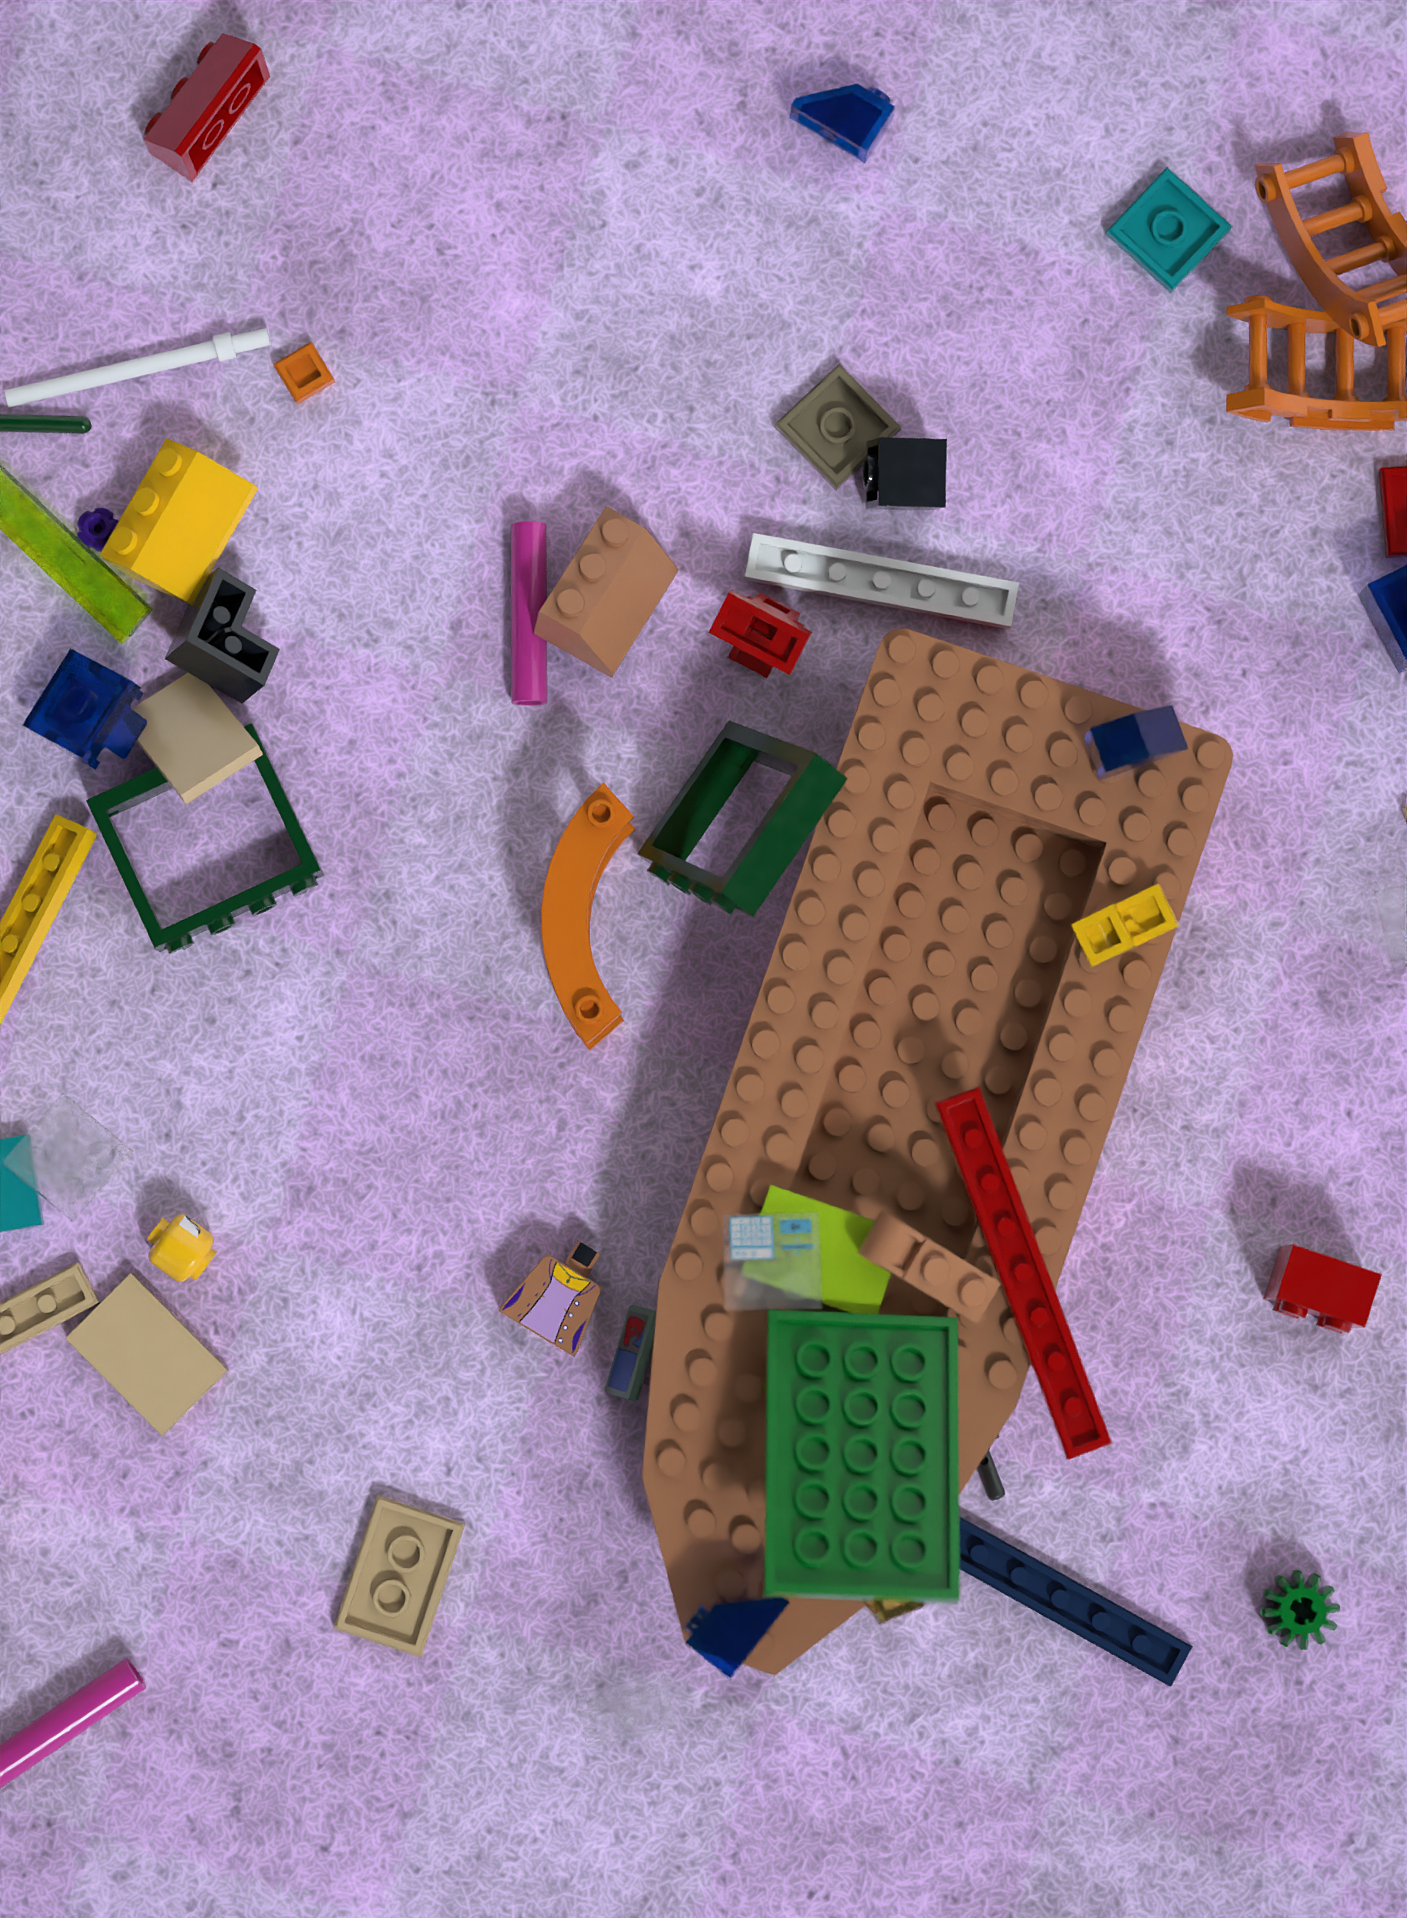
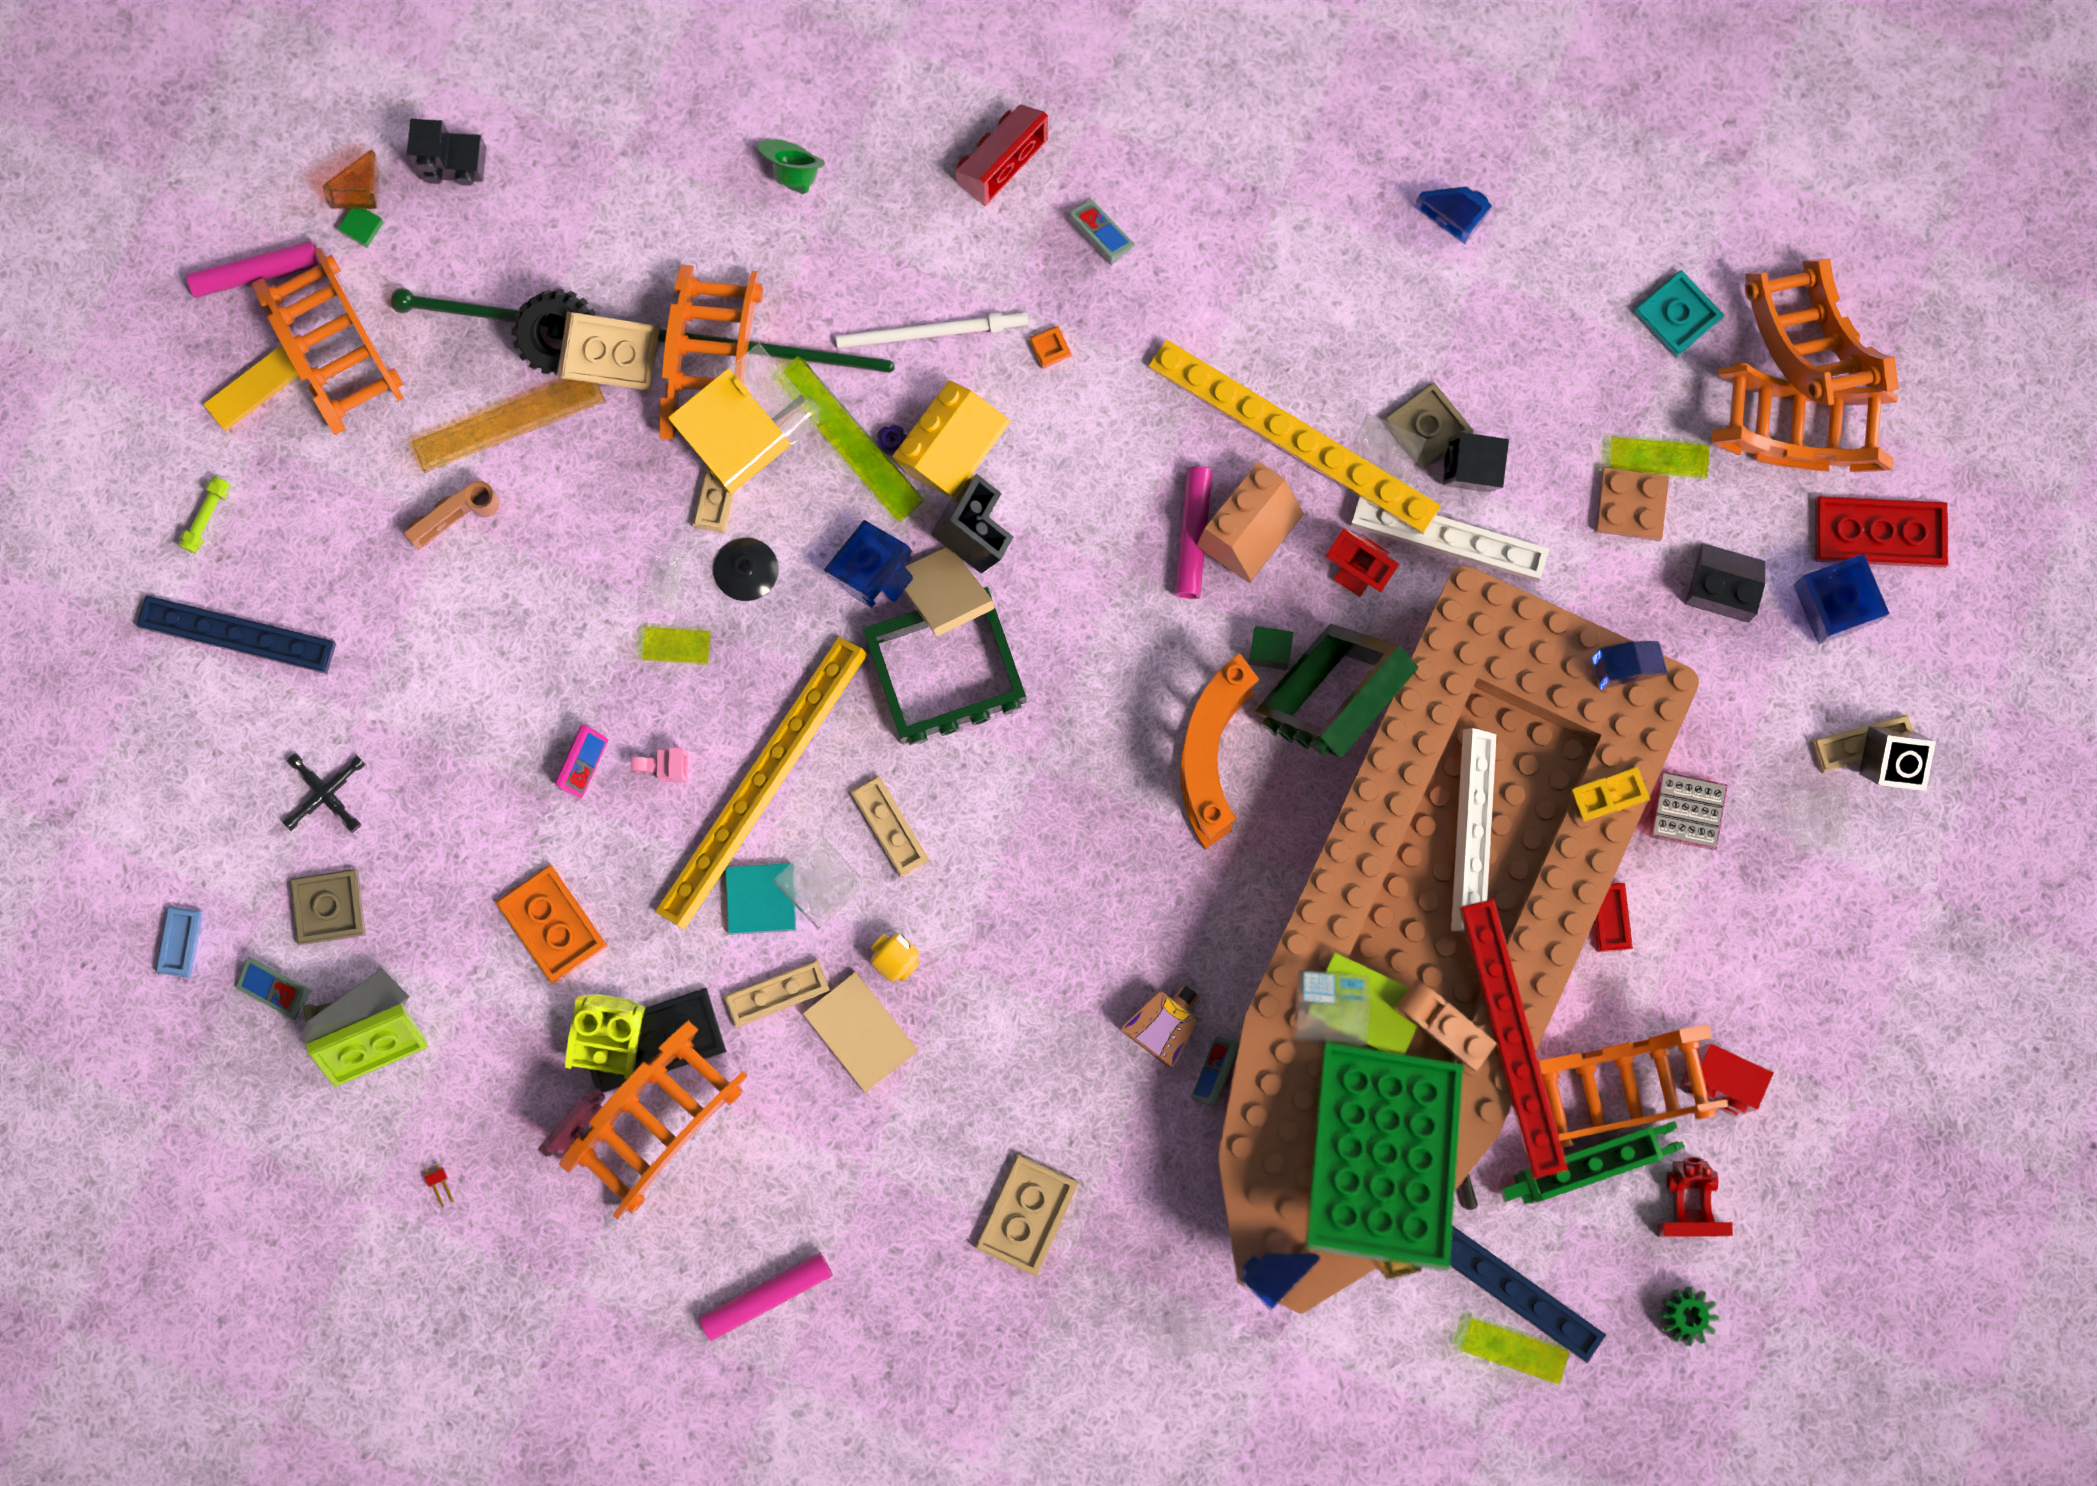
camera: 10 degrees right, 5 degrees down
none -> tan tile [851,776,930,878]
none -> slope [1068,199,1135,266]
none -> yellow plate [1149,339,1441,535]
none -> dark green panel [1248,626,1294,670]
none -> clear plate [1350,413,1427,484]
none -> white plate [1451,728,1496,934]
none -> clear neon green tile [1460,1318,1570,1385]
none -> green hinge [1499,1121,1685,1205]
none -> orange fence [1538,1024,1728,1148]
none -> red tile [1594,882,1633,952]
none -> nougat plate [1596,467,1669,541]
none -> clear neon green tile [1609,437,1710,479]
none -> light grey tile [1649,771,1728,851]
none -> red tile [1657,1157,1733,1237]
none -> black slope [1685,543,1765,623]

